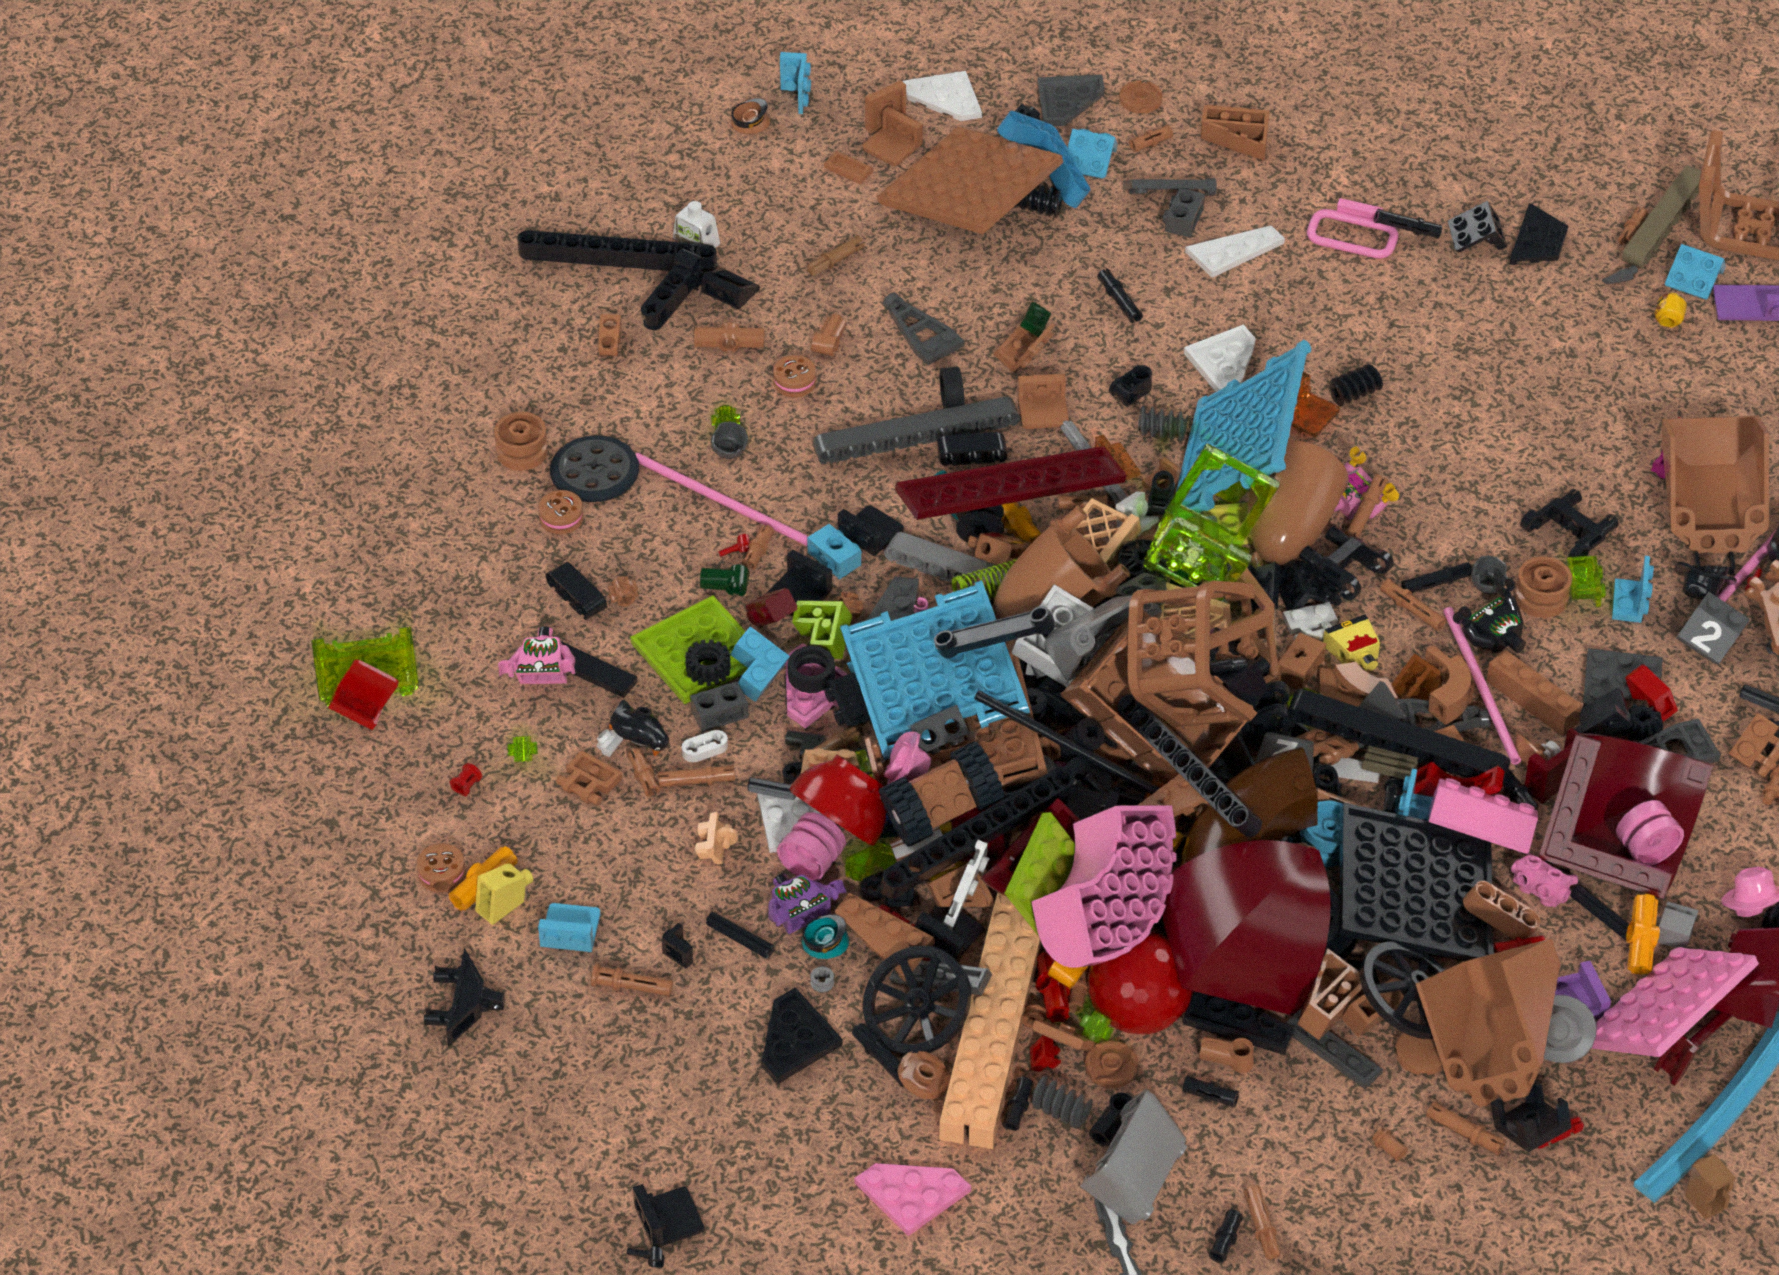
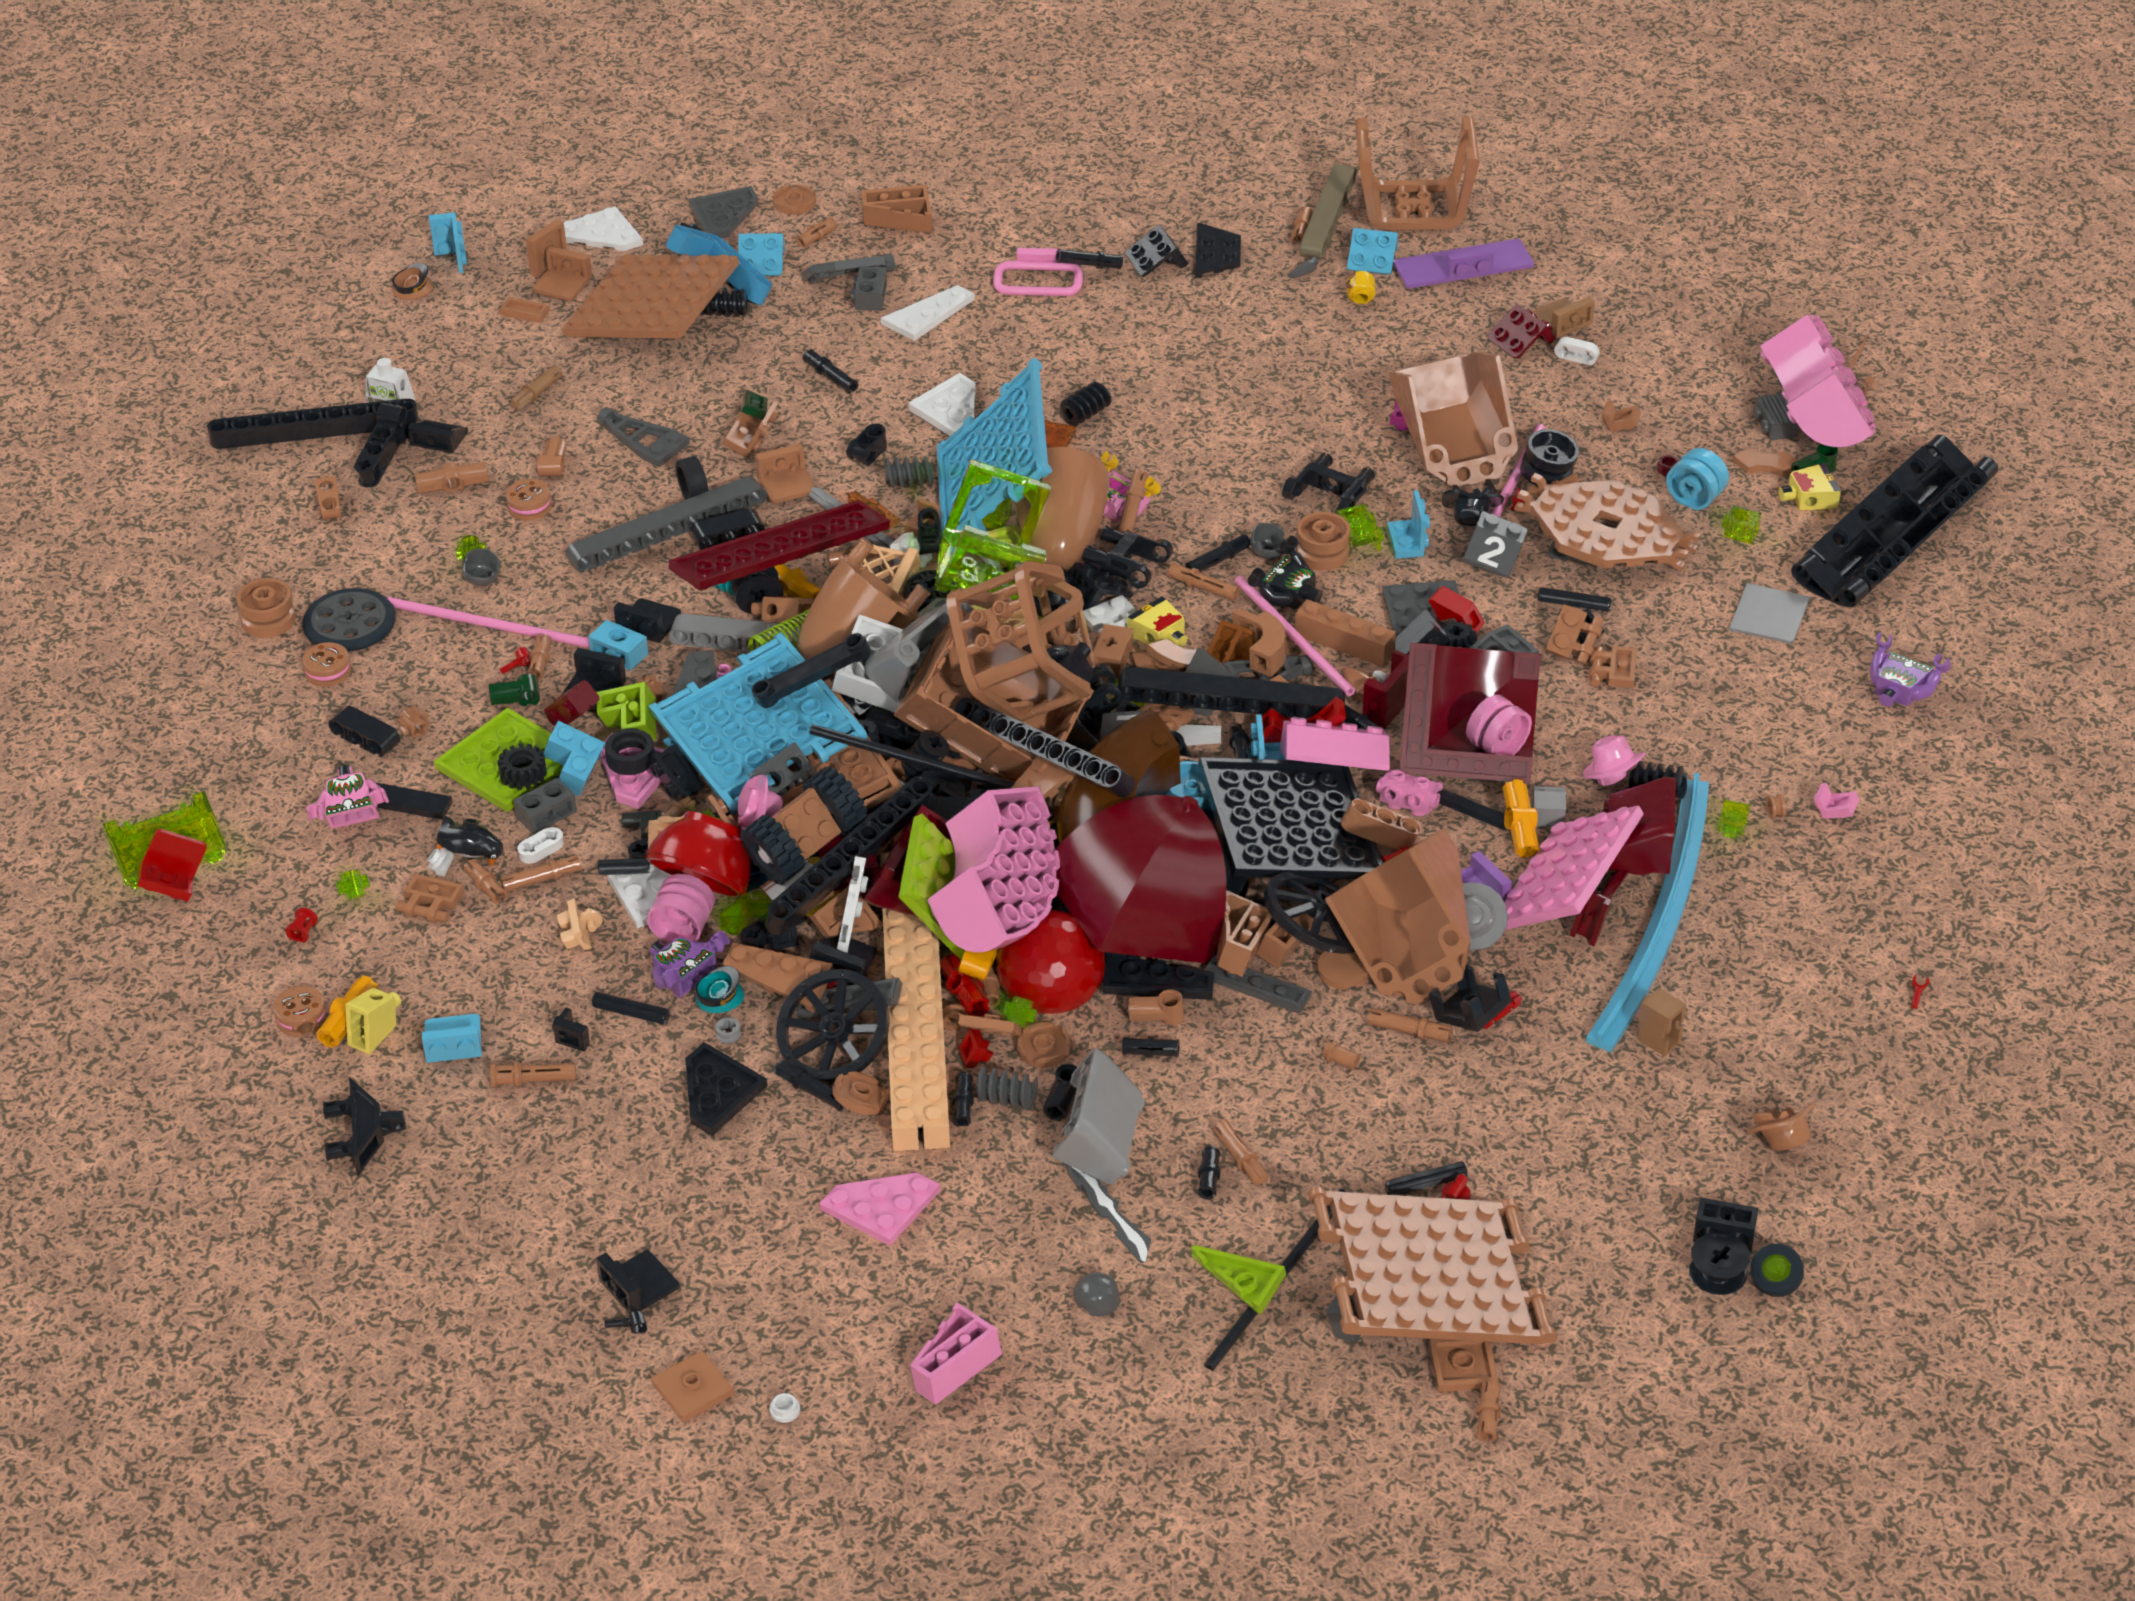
camera: 15 degrees left, 5 degrees down
dark tan tile [1362,746,1418,780] -> none

